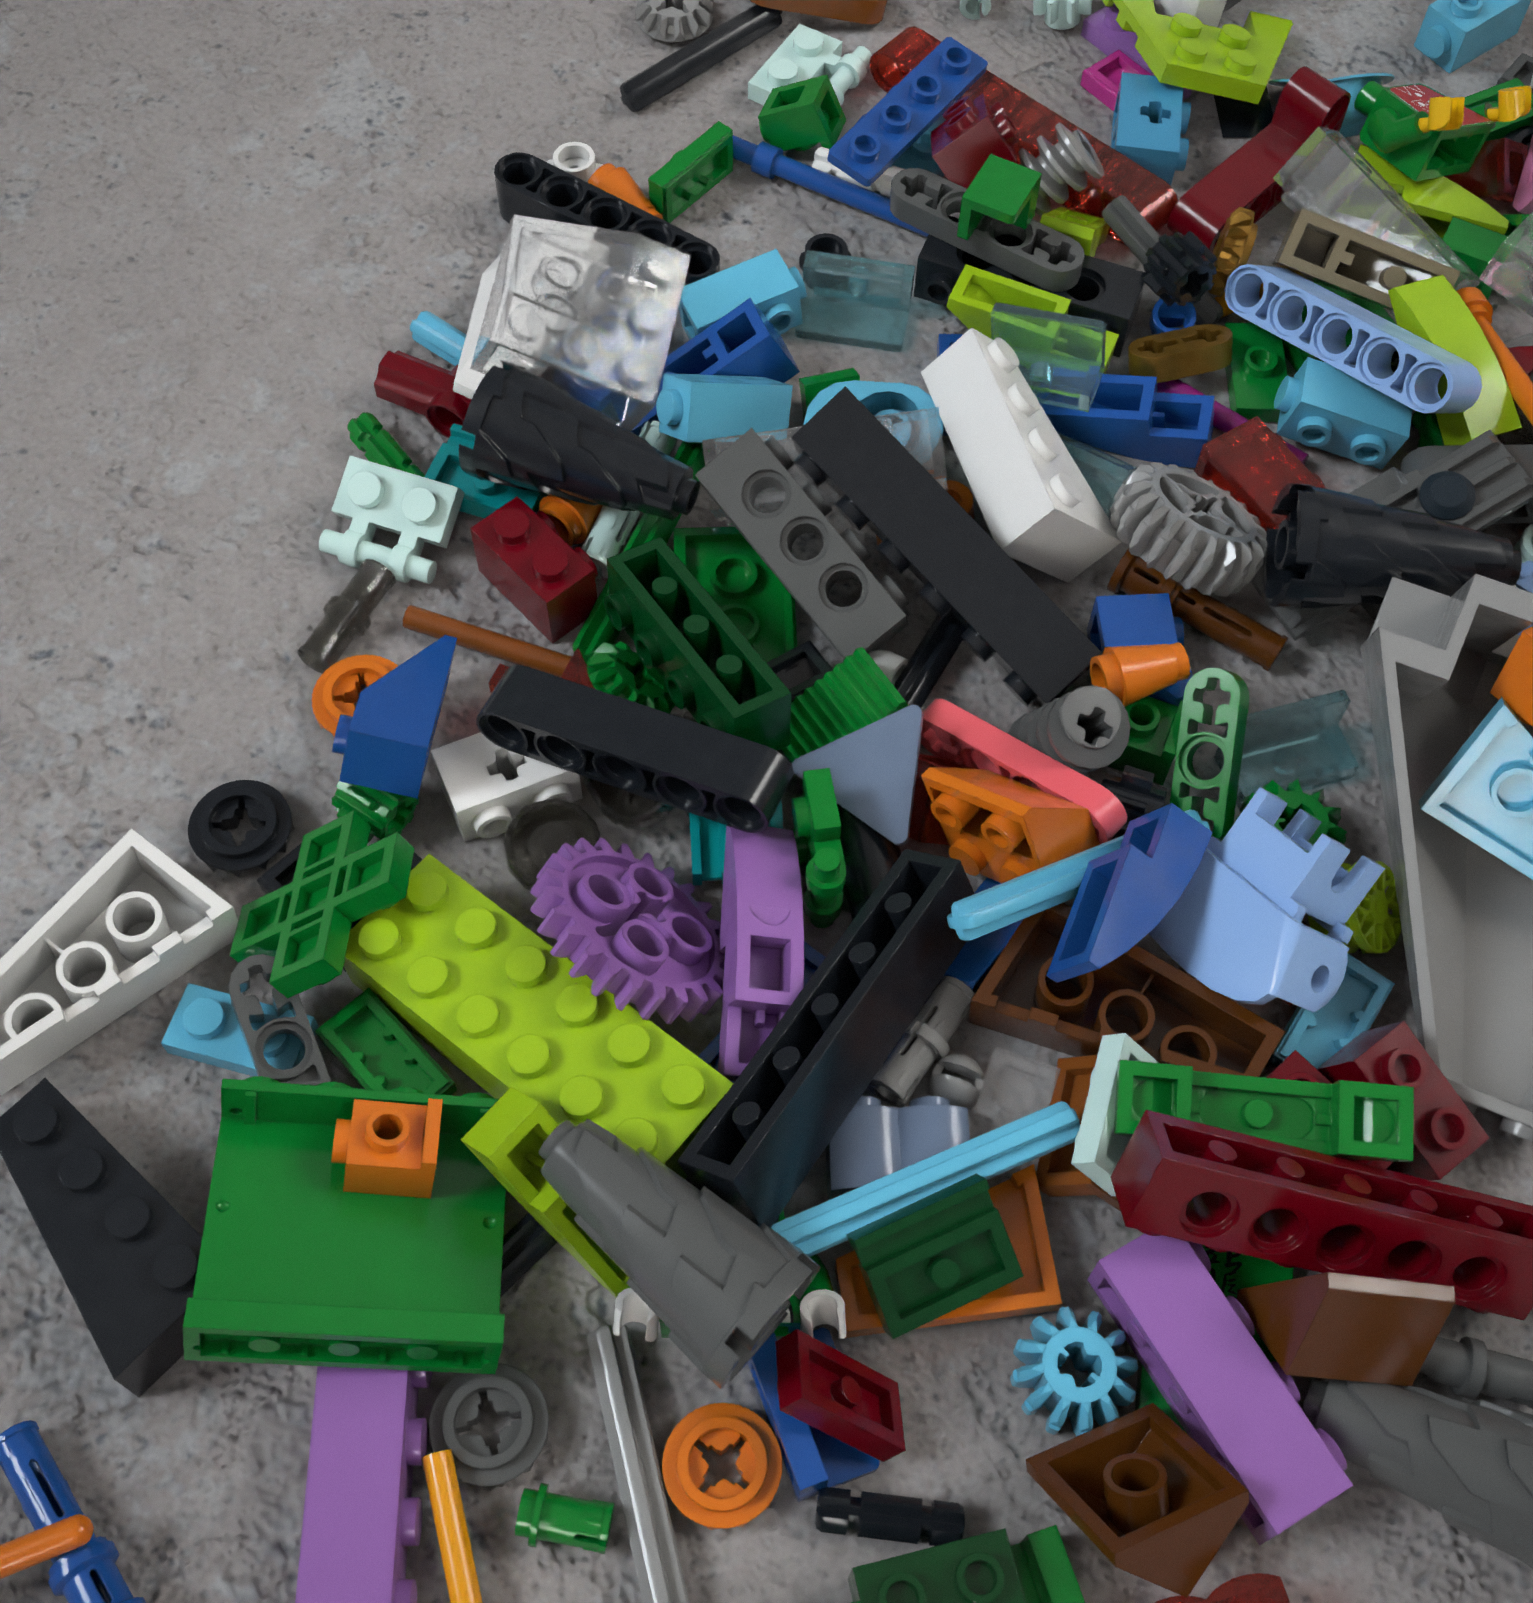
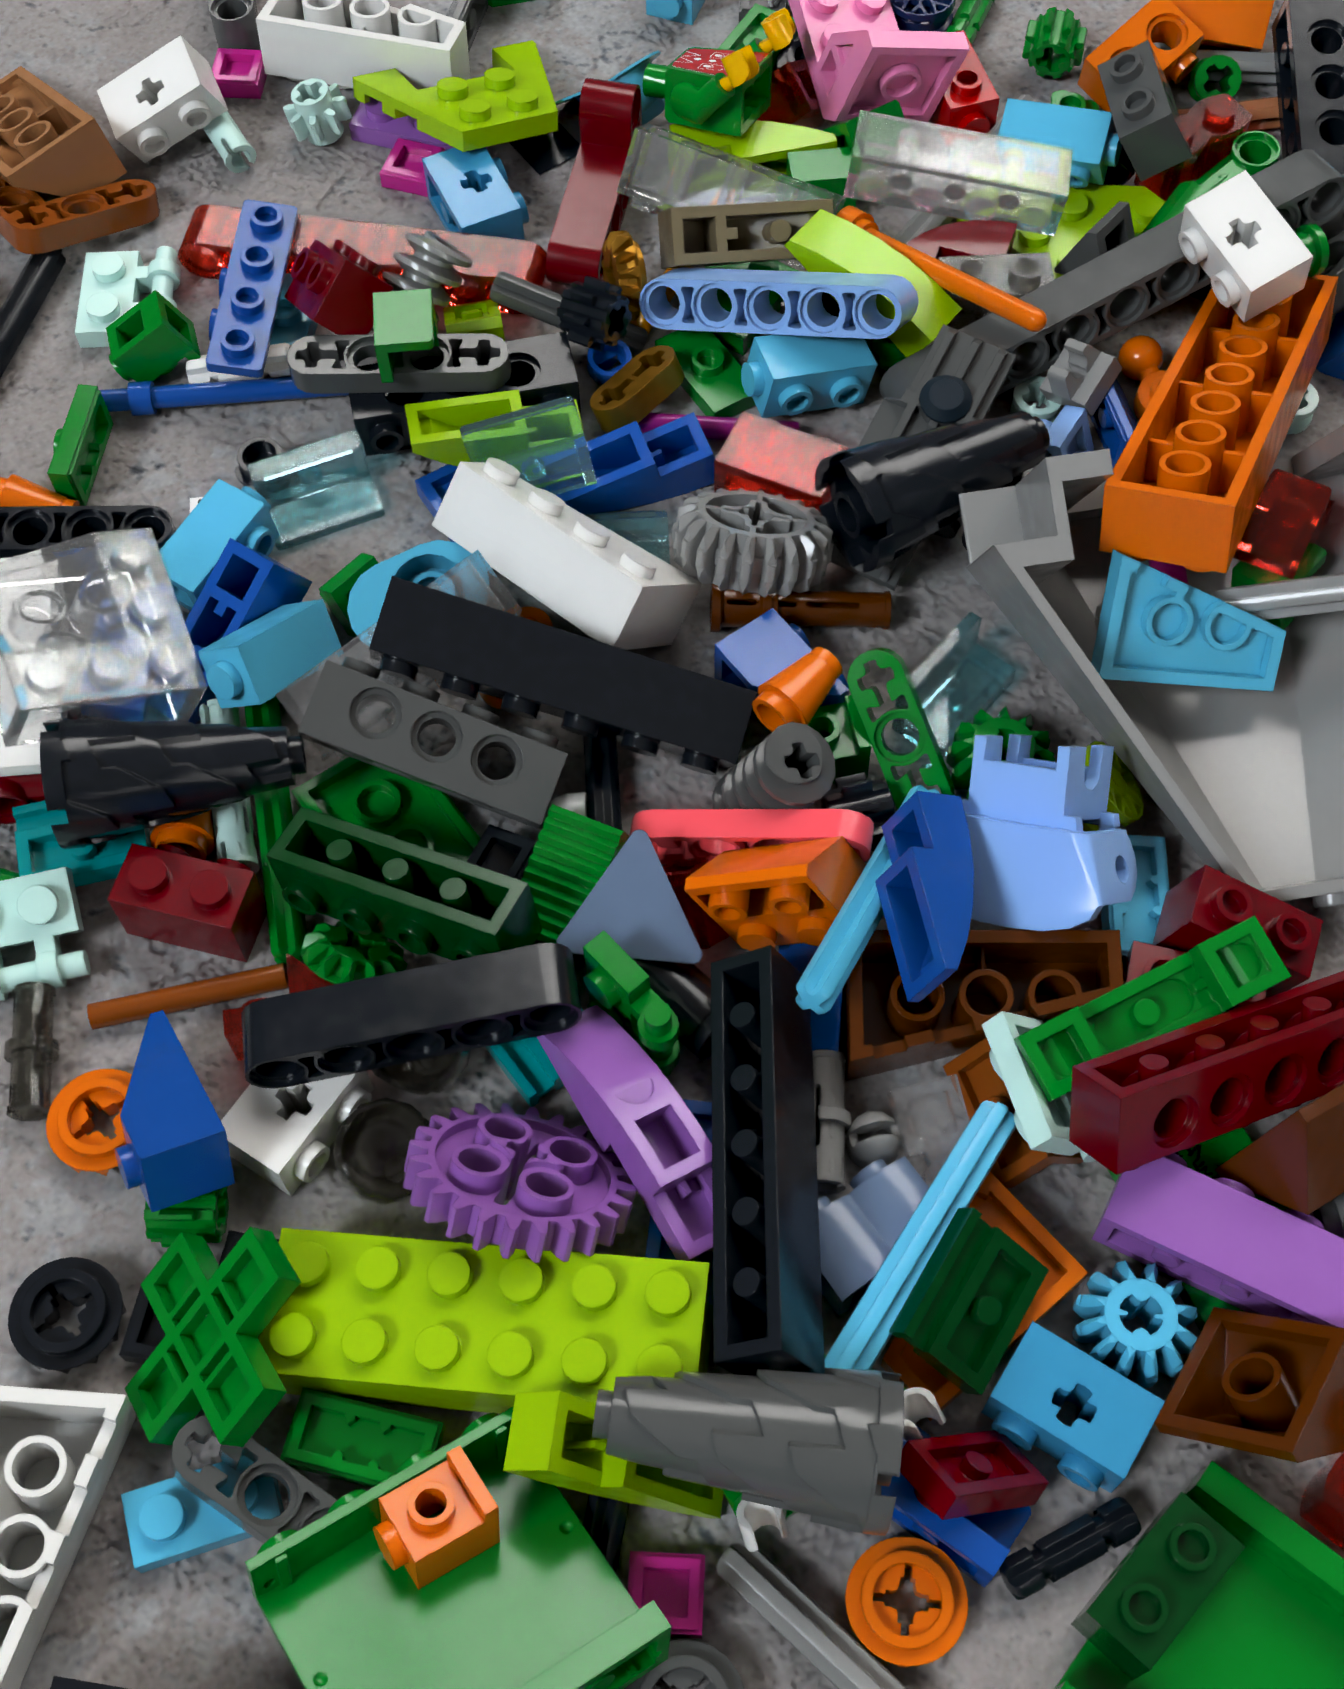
camera: 30 degrees left, 0 degrees up
none -> dark pink tile [628,1551,705,1639]
none -> dark azure brick [981,1321,1165,1493]

